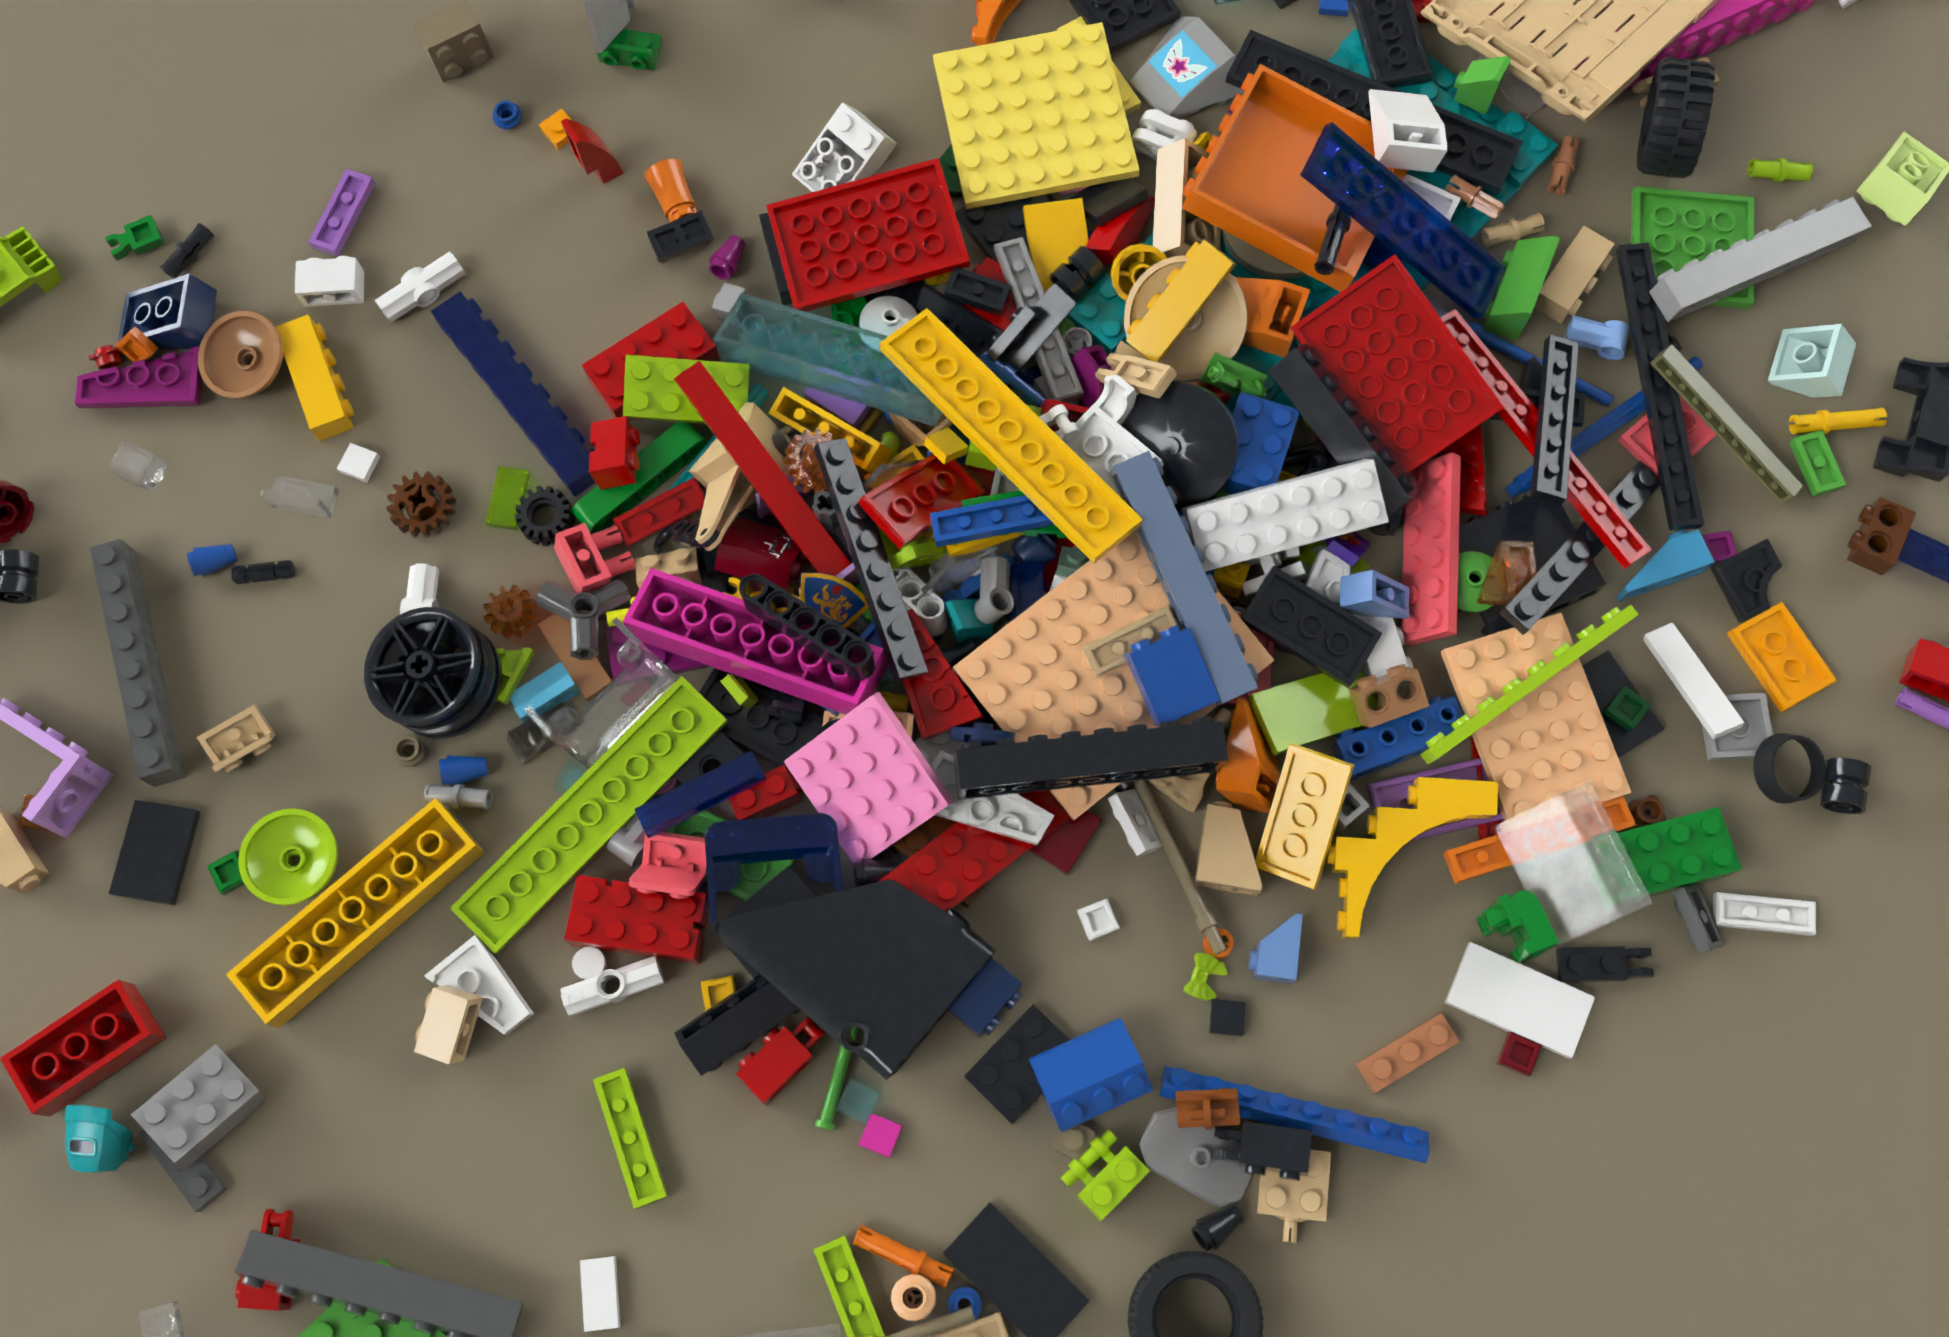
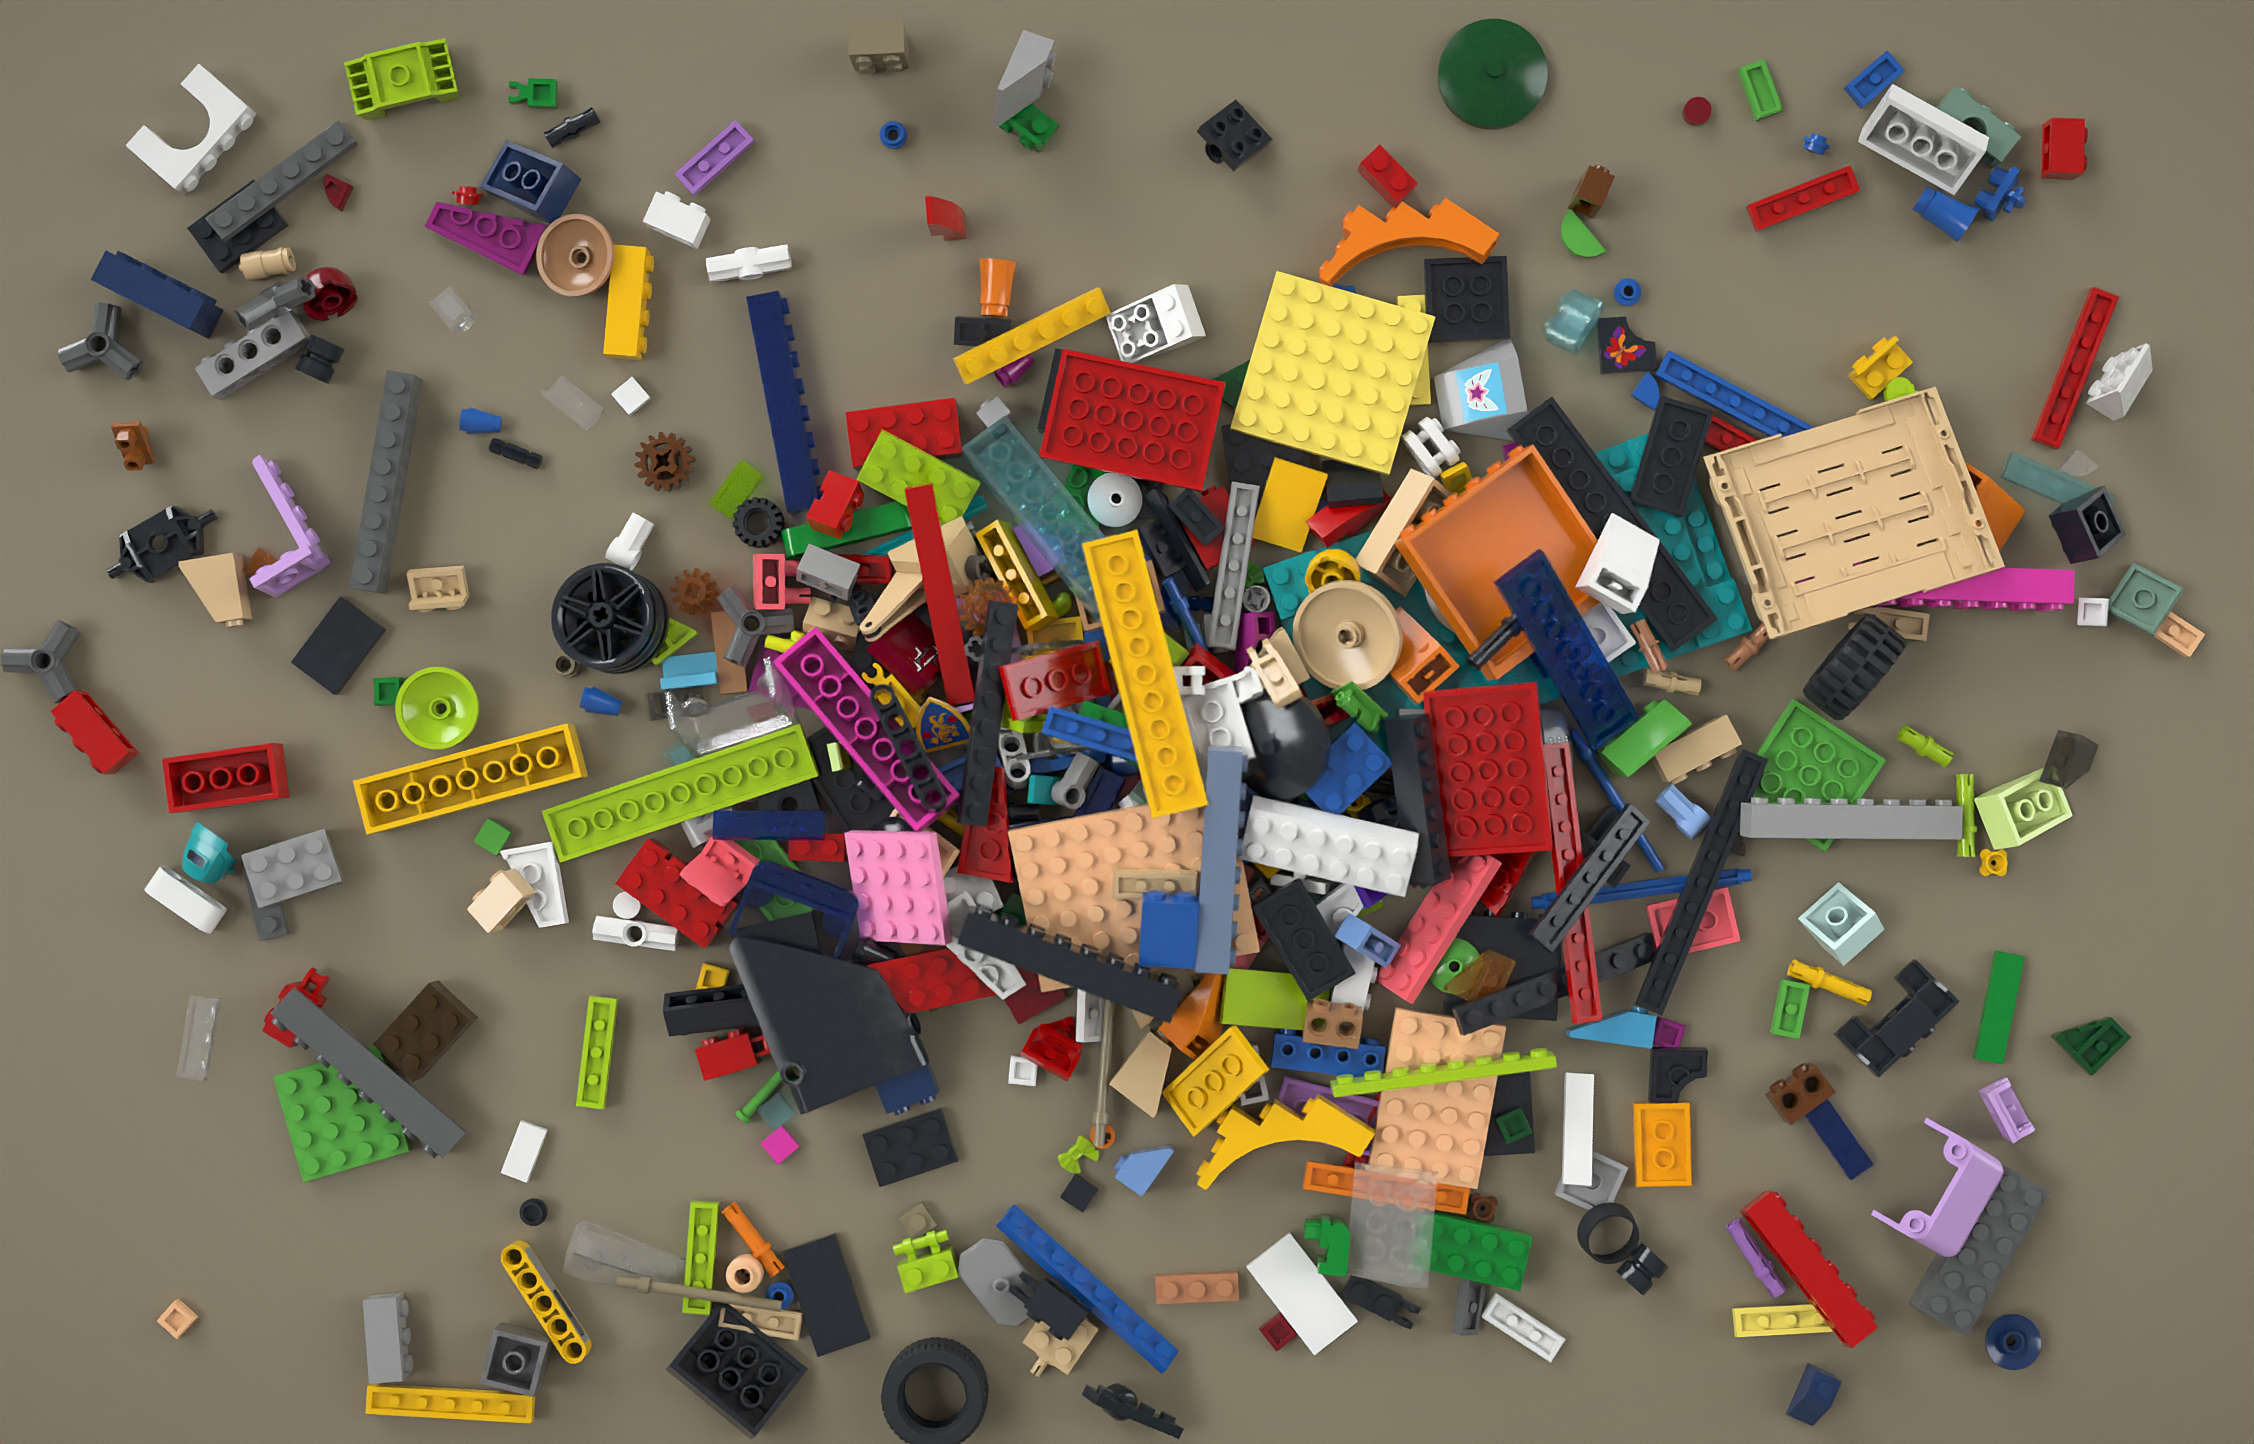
camera: 30 degrees right, 15 degrees up
orange tile [115,326,158,362] -> none
light grey pin [423,784,493,810] -> none
light orange plate [539,108,572,150] -> none
yellow tile [924,427,969,464] -> none
dark blue plate [949,723,1015,745] -> none
bracket [986,284,1077,386] -> none
blue slope [1029,1018,1153,1132] -> none
black wheel [1049,246,1107,302] -> none
yellow brick [1126,240,1236,363] -> none
dark orange hips [1175,1088,1240,1130] -> none
black cone [1191,1204,1244,1252] -> none
bright green slope [1453,56,1512,115] -> none
olive piece [1650,344,1803,504] -> none
none -> white beam [144,866,227,934]
none -> dark brown brick [373,981,478,1082]
none -> bright green tile [473,818,513,856]
none -> light grey hinge [796,544,860,601]
none -> yellow plate [953,288,1111,384]
none -> red slope [1019,1016,1083,1081]
none -> black plate [1082,1383,1184,1439]
none -> lime pin [1955,774,1977,857]
none -> yellow plate [1979,849,2008,876]
none -> clear smoke slope [2039,730,2099,789]

